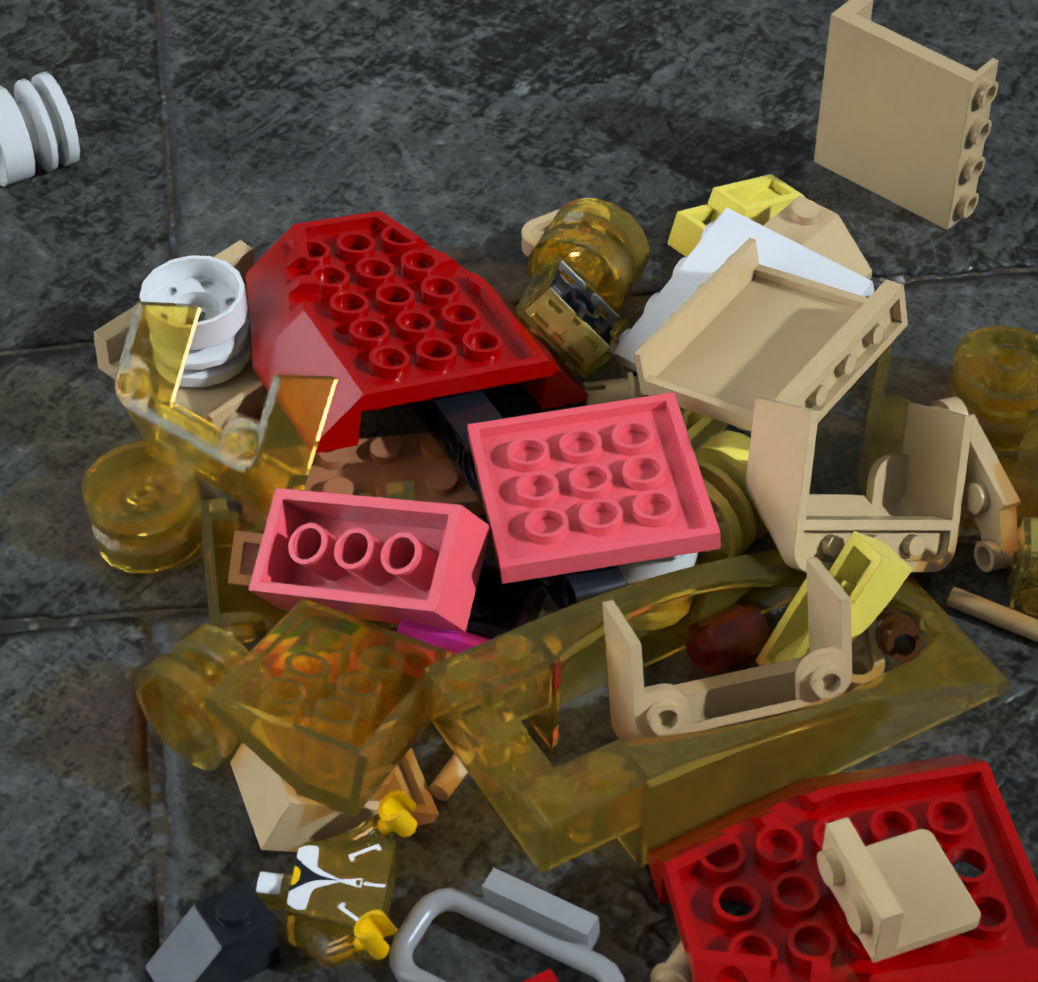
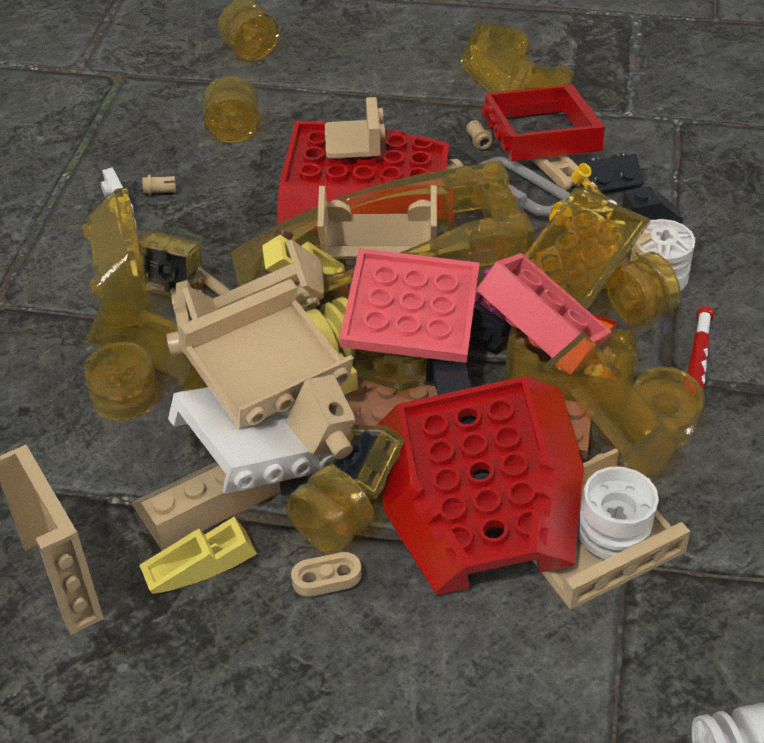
camera: 160 degrees left, 0 degrees up
none -> tan torso [285,375,355,459]
none -> white wheel [630,219,695,296]
none -> red piece [684,306,715,400]

